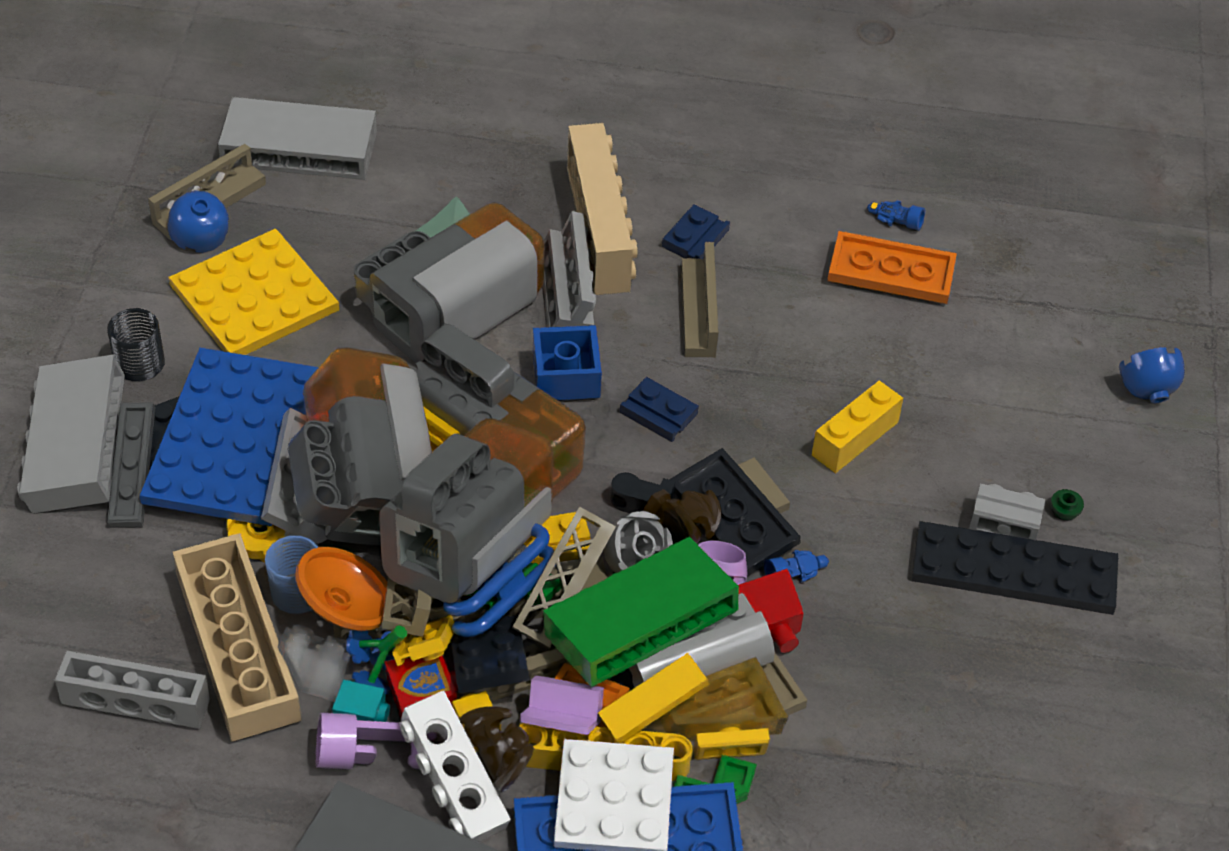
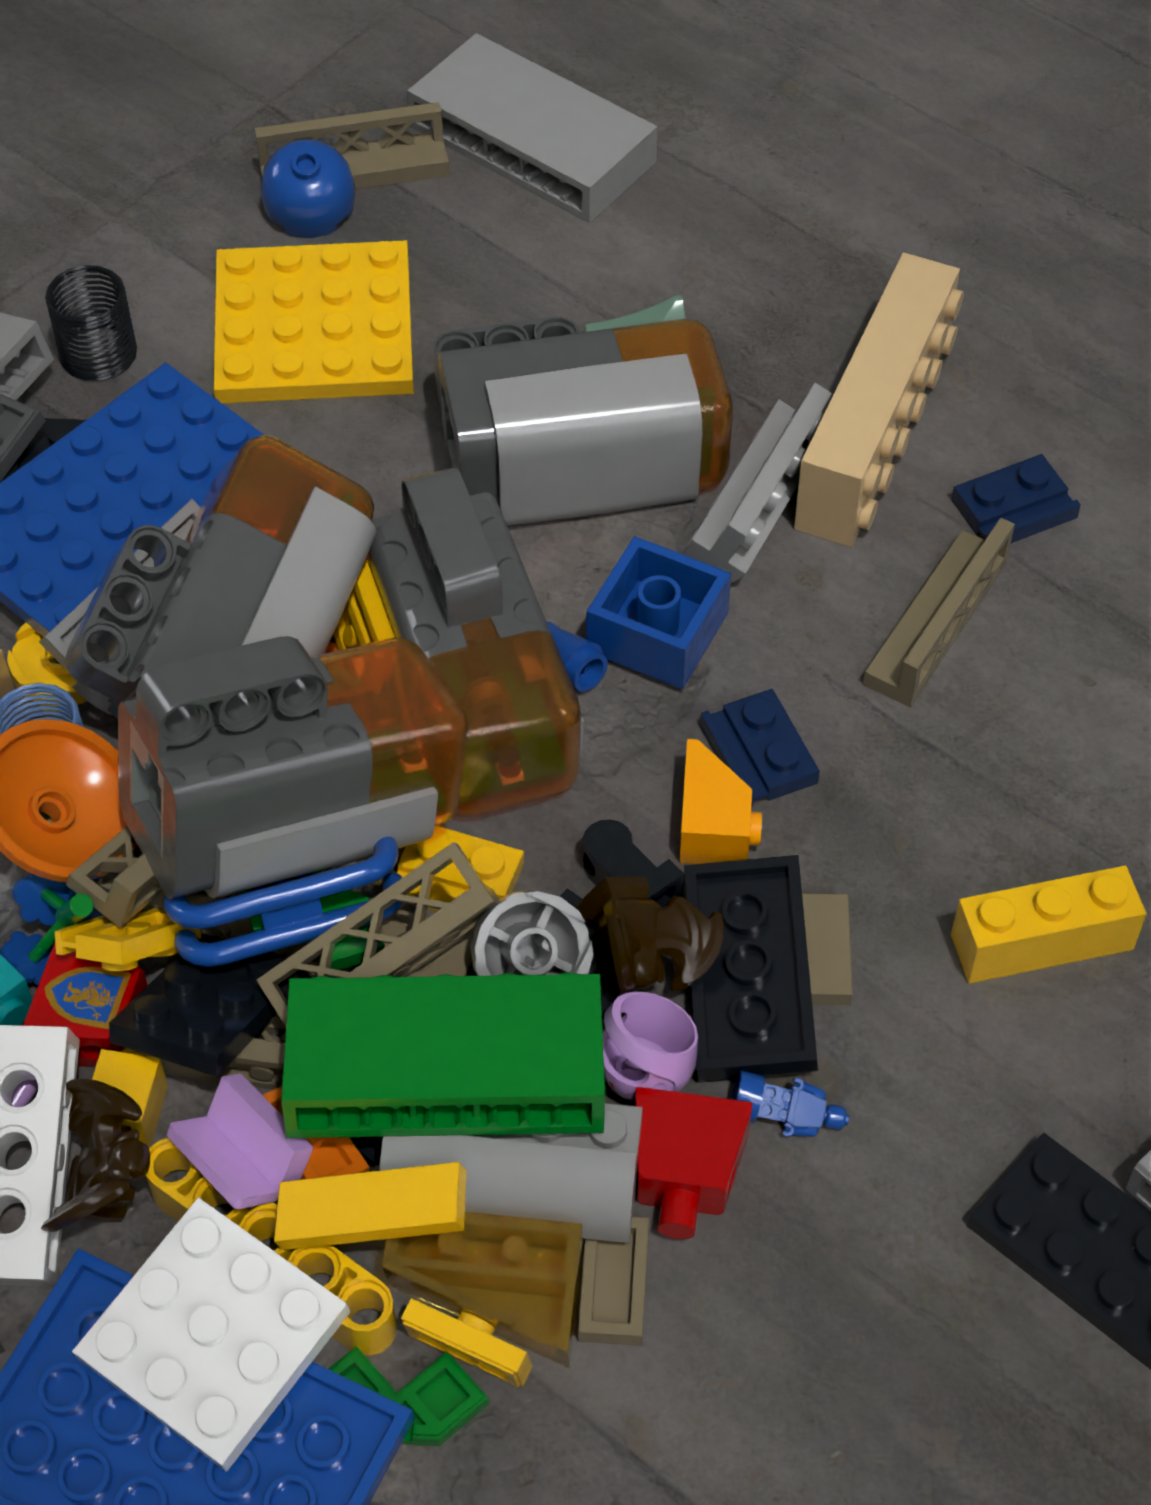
camera: 35 degrees right, 5 degrees up
none -> light orange slope [680,739,762,864]

